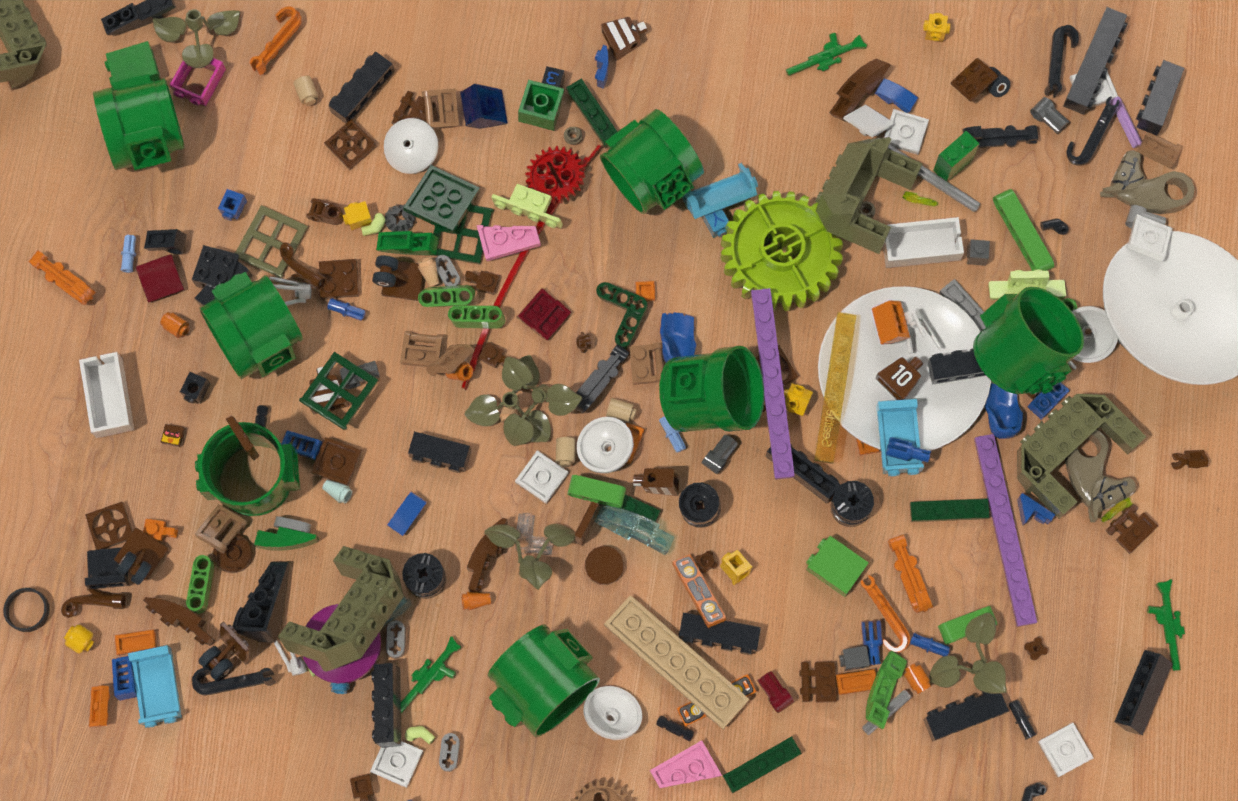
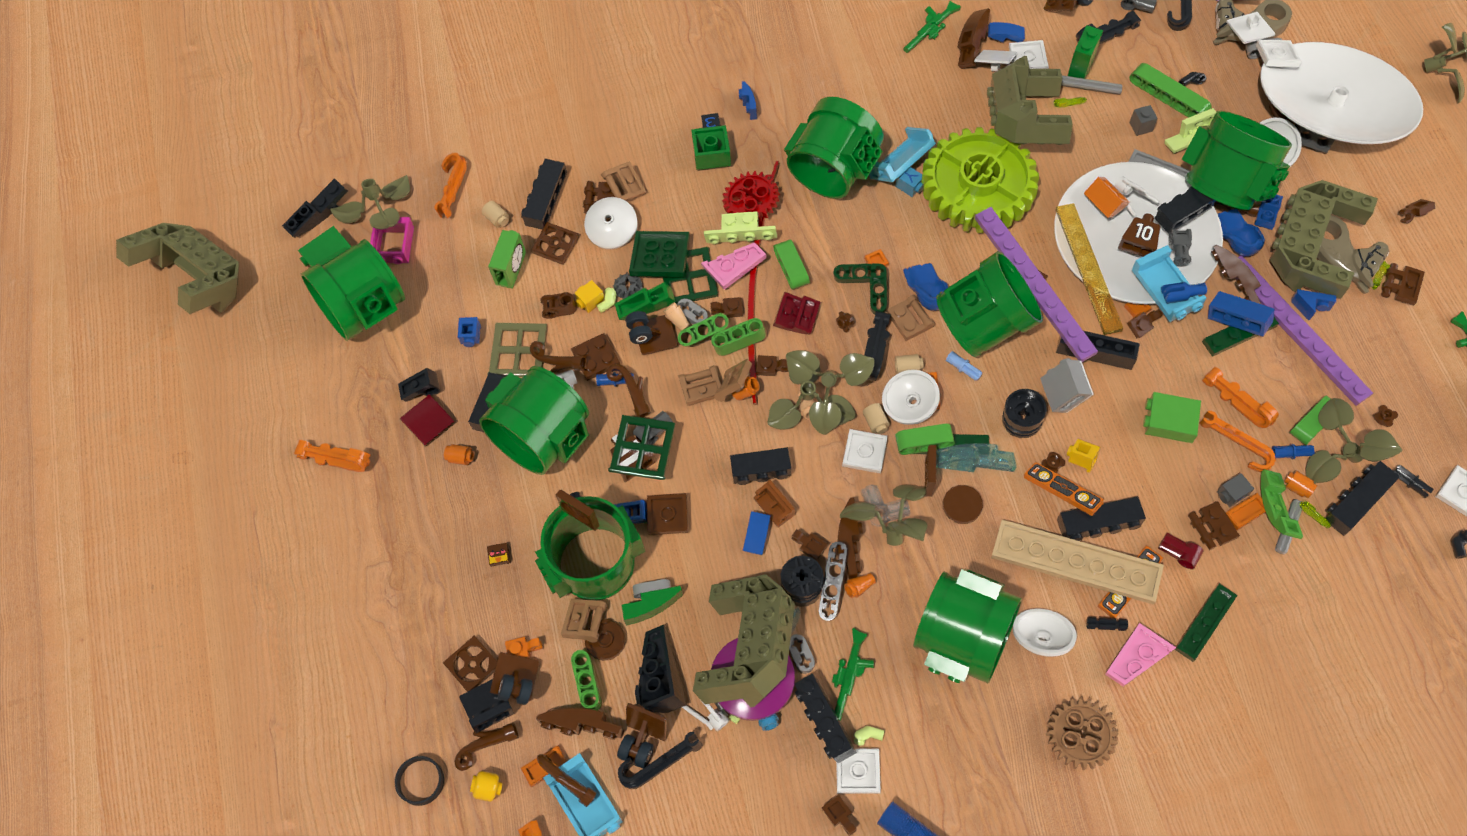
camera: 20 degrees left, 10 degrees down
white piece [79,352,134,438] -> none
blue slope [112,656,137,701] -> none
light blue axle [120,235,136,273] -> none
black brick [180,372,210,404] -> none
black bracket [192,245,239,288] -> none
light aqua cone [322,480,352,504] -> none
light grey beam [439,733,460,772] -> none
clear blue slope [460,83,508,129] -> none
dark tan plate [564,127,582,145] -> none
dark green plate [566,78,618,148] -> none
reddish brown torso [601,17,647,61] -> none
reddish brown torso [633,468,680,496] -> none
dark grey piece [701,435,738,475] -> none
yellow brick [784,383,813,416] -> none
black wheel [830,481,874,527] -> none
blue arm [861,620,883,665] -> none
white piece [883,217,964,268] -> none
none -> bright green brick [488,230,526,289]
none -> reddish brown plant [537,754,597,807]
none -> reddish brown plant [606,364,651,418]
none -> dark orange hinge [754,480,795,528]
none -> bright green beam [773,239,810,290]
none -> reddish brown plate [791,529,828,561]
none -> beam [819,542,848,621]
none -> light grey piece [1040,358,1094,413]
none -> reddish brown plate [1127,309,1163,339]
none -> dark grey connector [1169,229,1192,265]
none -> blue brick [1208,291,1275,337]
none -> reddish brown slope [1211,245,1261,304]
none -> white piece [1226,12,1275,44]
none -> clear neon green piece [1299,501,1331,528]

